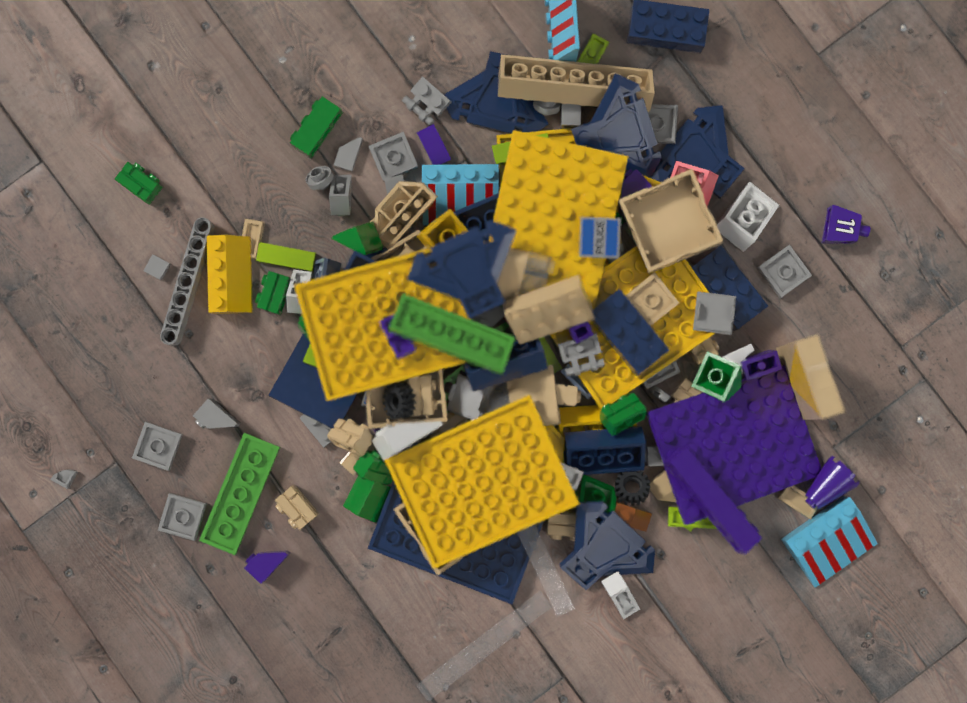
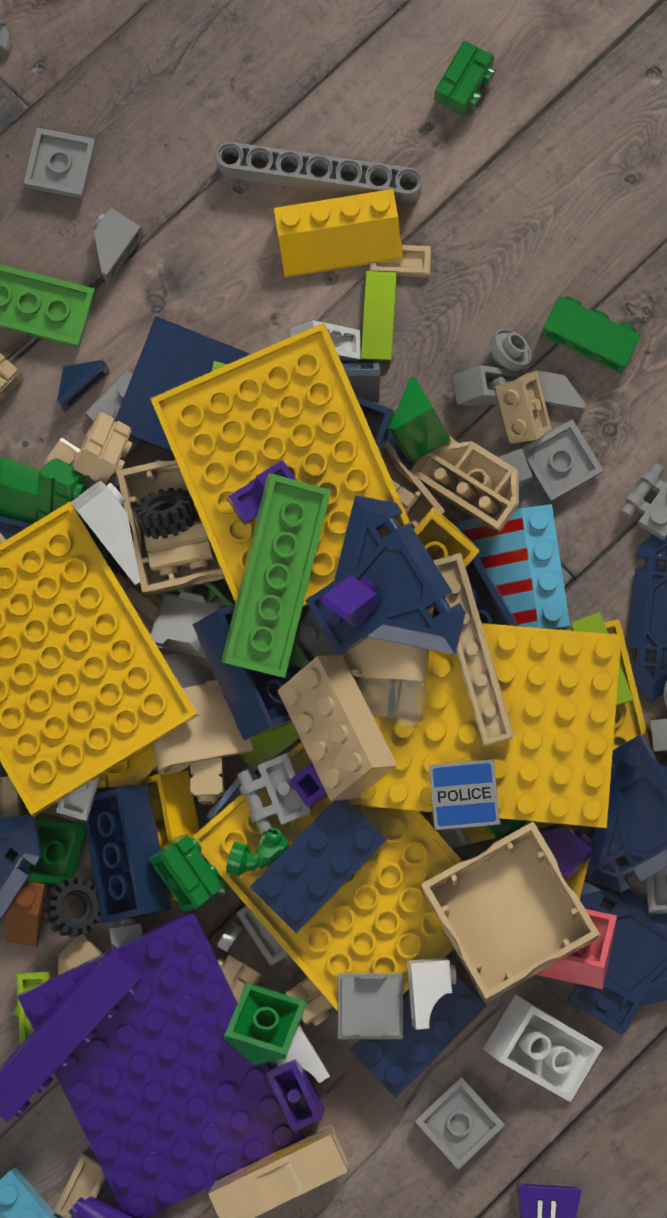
camera: 85 degrees right, 5 degrees down
light grey tile [143,254,171,281] -> none
green brick [255,271,291,316] -> none
dark purple slope [416,124,451,165] -> none
tan plate [625,273,679,326] -> none
none -> dark blue slope [57,360,110,412]
none -> green arm [226,828,288,876]
none -> dark purple slope [320,575,383,630]
none -> white arch [407,957,456,1030]
none -> tan tile [433,553,515,747]
none -> tan bracket [495,371,552,444]

